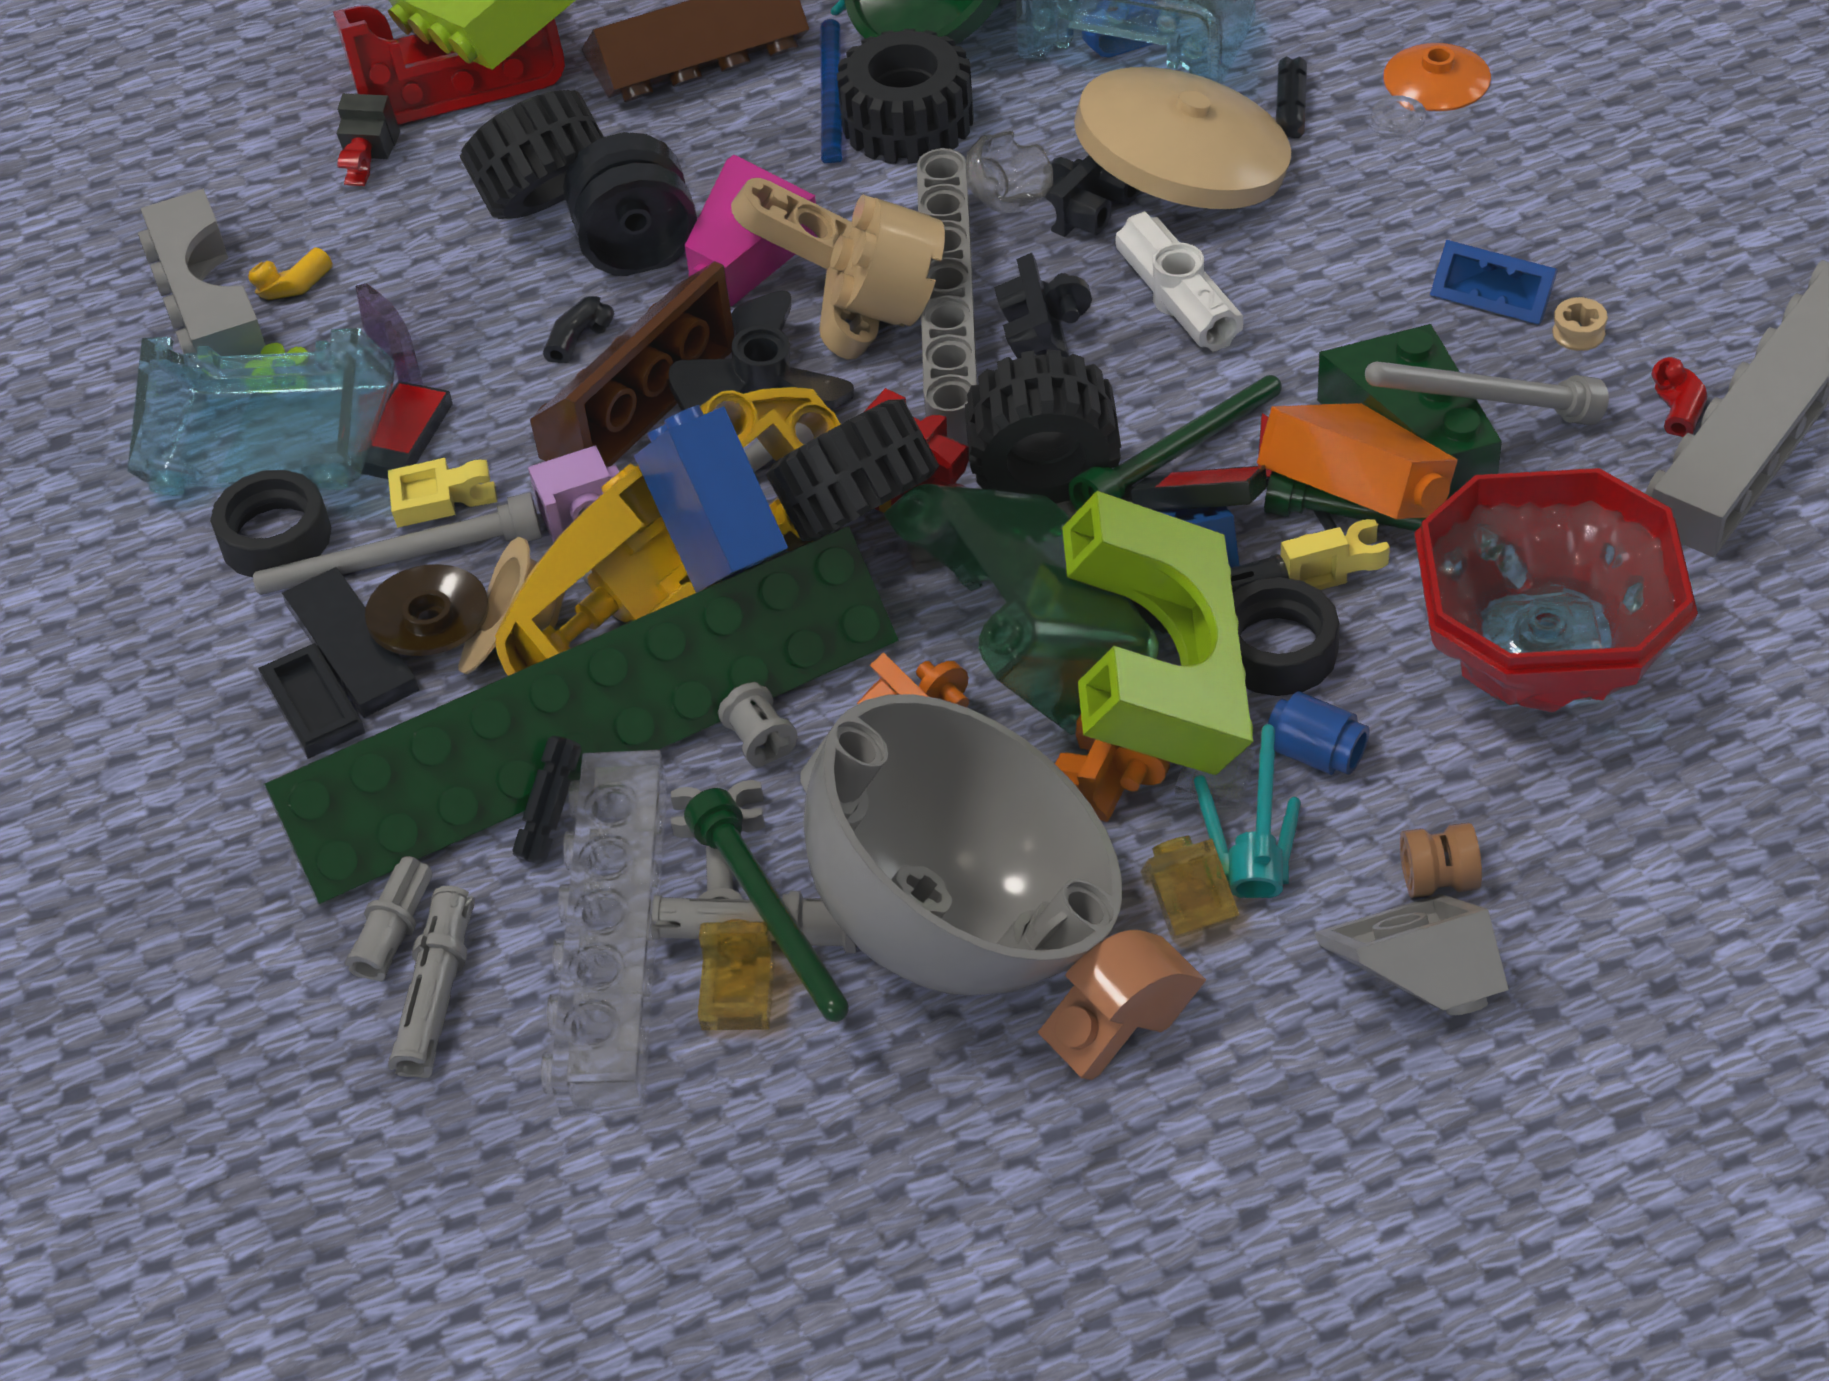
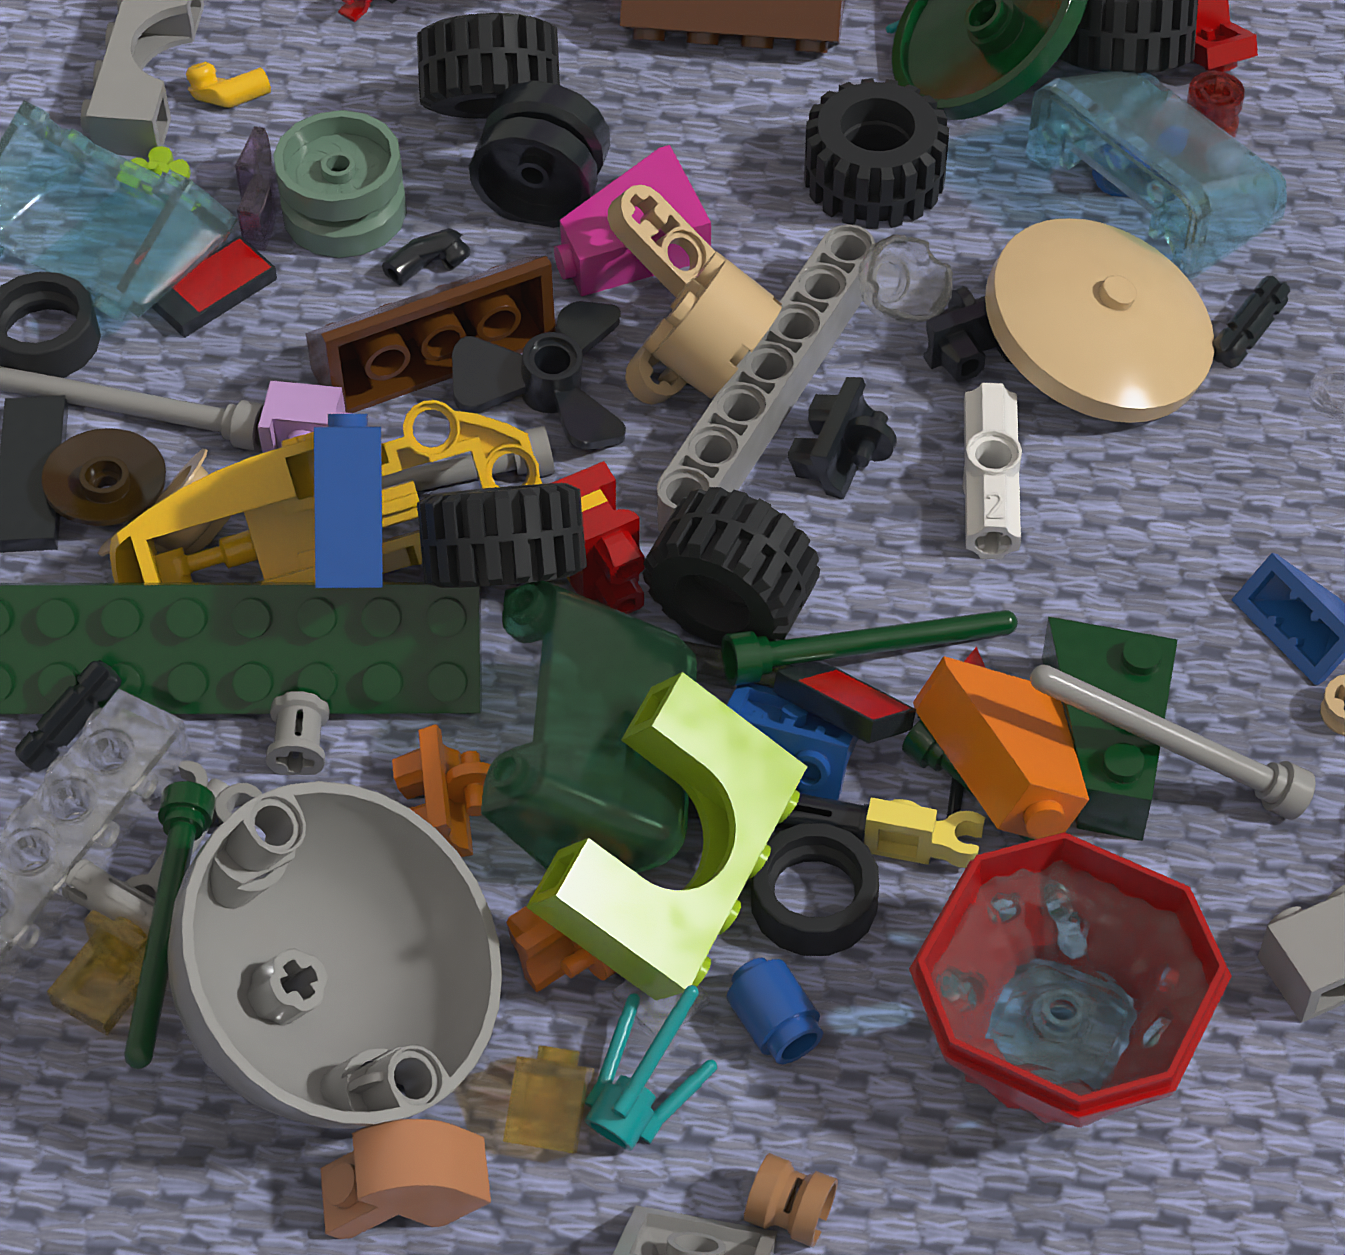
camera: 25 degrees right, 5 degrees up
light yellow plate [388,458,498,528] -> none
clear blue bar [820,19,842,163] -> none
none -> sand green wheel [273,110,407,258]

